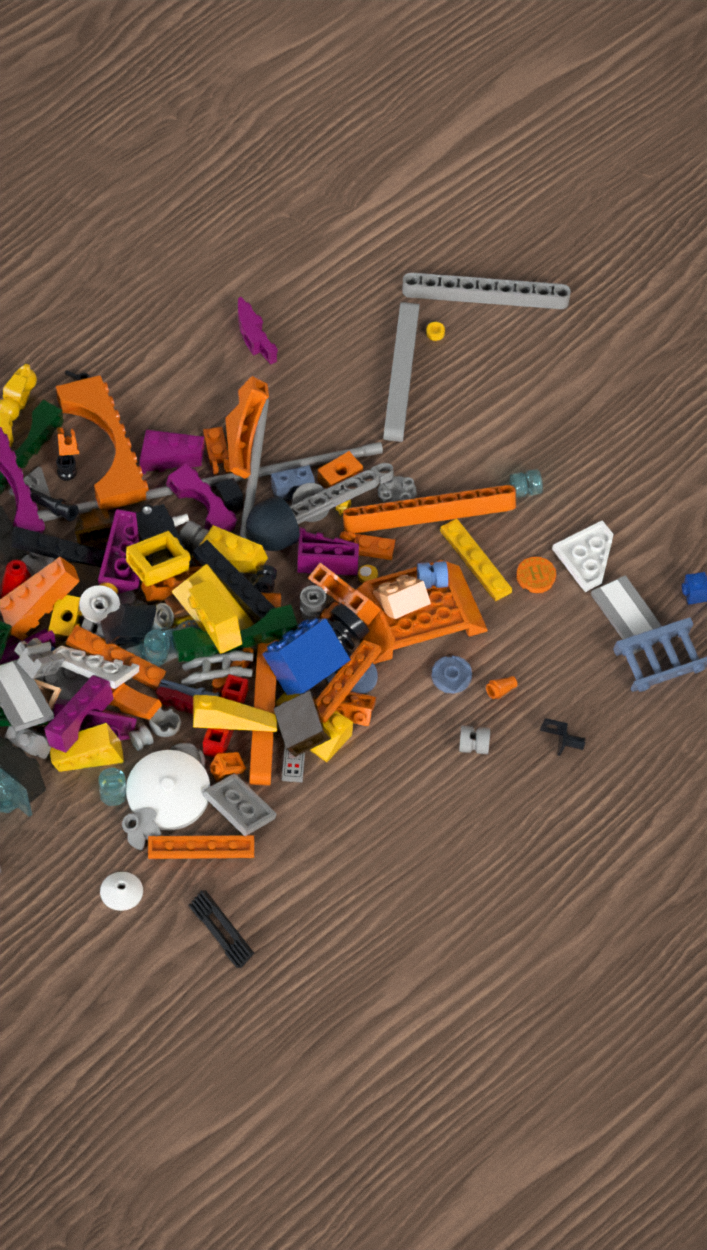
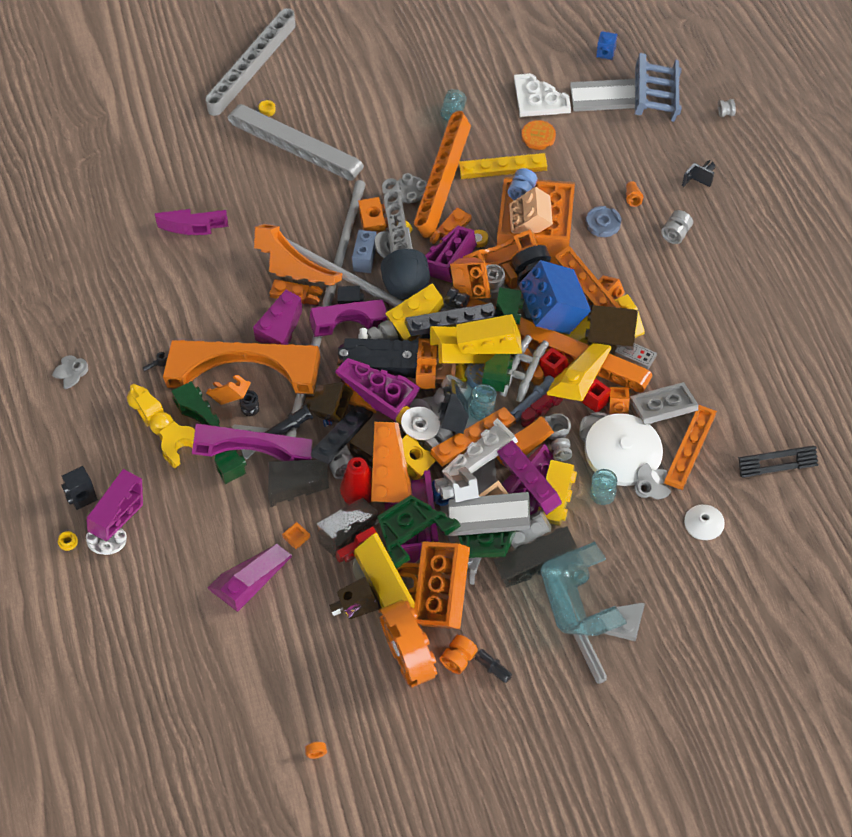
camera: 60 degrees left, 0 degrees up
yellow window [126,531,191,587] -> none
none -> light grey plate [52,355,88,389]
none -> orange slope [450,257,491,299]
none -> light grey wheel [718,99,736,117]

